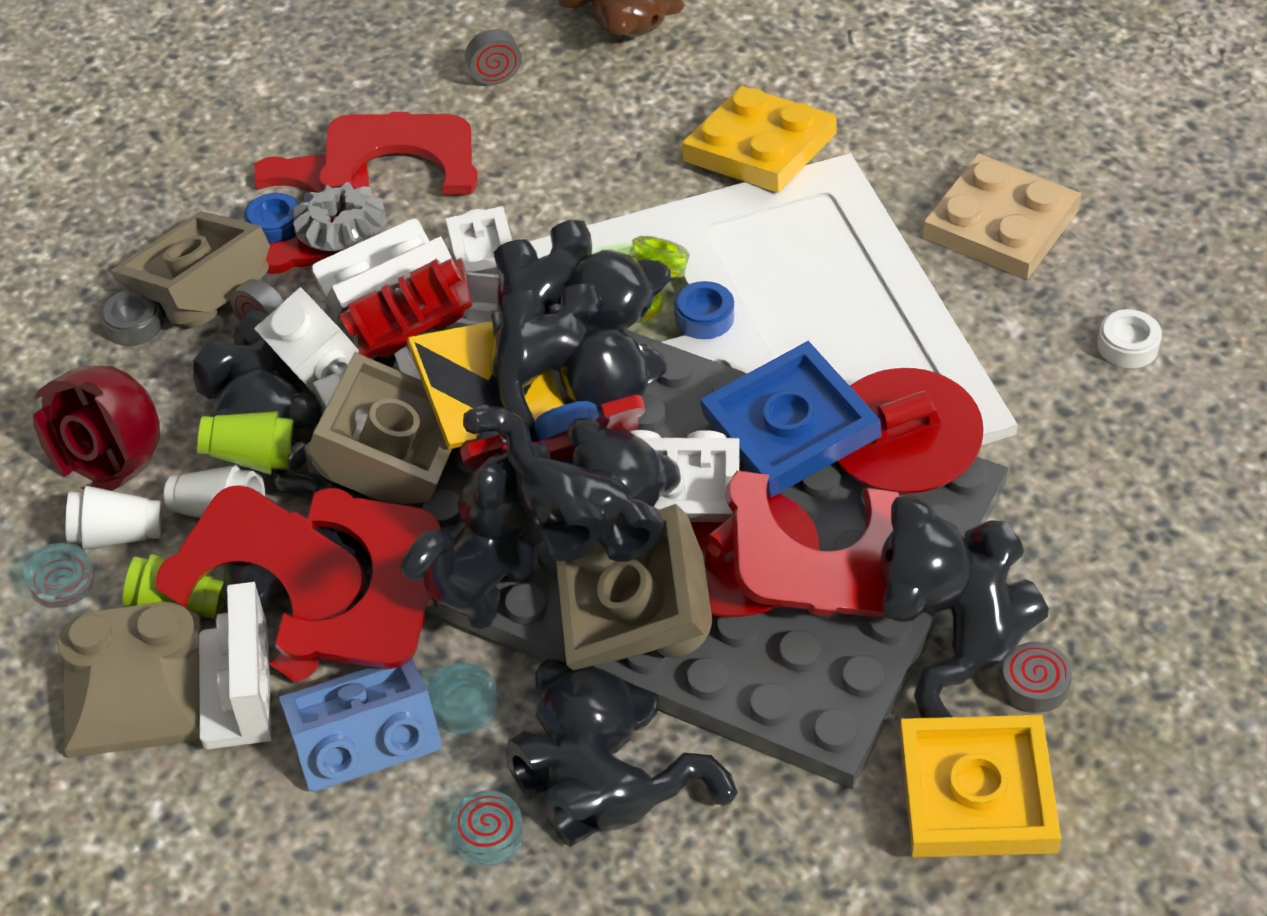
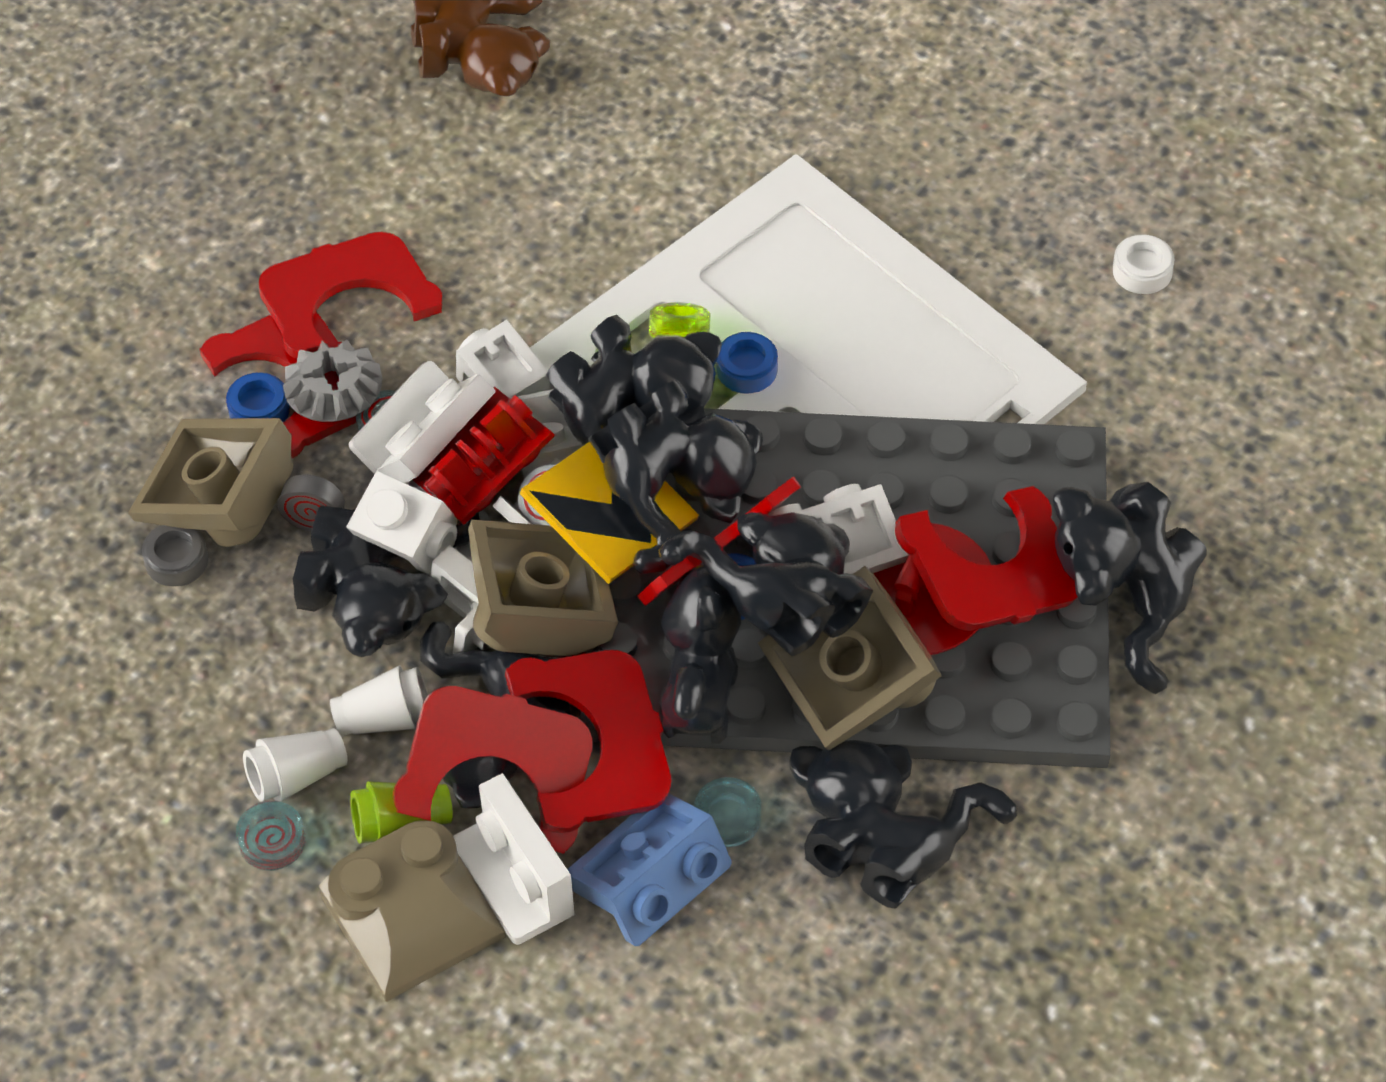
camera: 25 degrees left, 5 degrees up
dark red cylinder [33,365,160,491] -> none
lime cone [197,411,294,475] -> none
clear light blue tile [450,791,524,866] -> none
flat silver tile [465,29,522,85] -> none
blue tile [534,401,600,441] -> none
yellow plate [681,85,837,193] -> none
blue plate [700,340,882,498] -> none
red shield [837,368,984,494] -> none
yellow plate [899,715,1061,858] -> none
tan plate [923,153,1082,280] -> none
flat silver tile [1000,642,1072,713] -> none

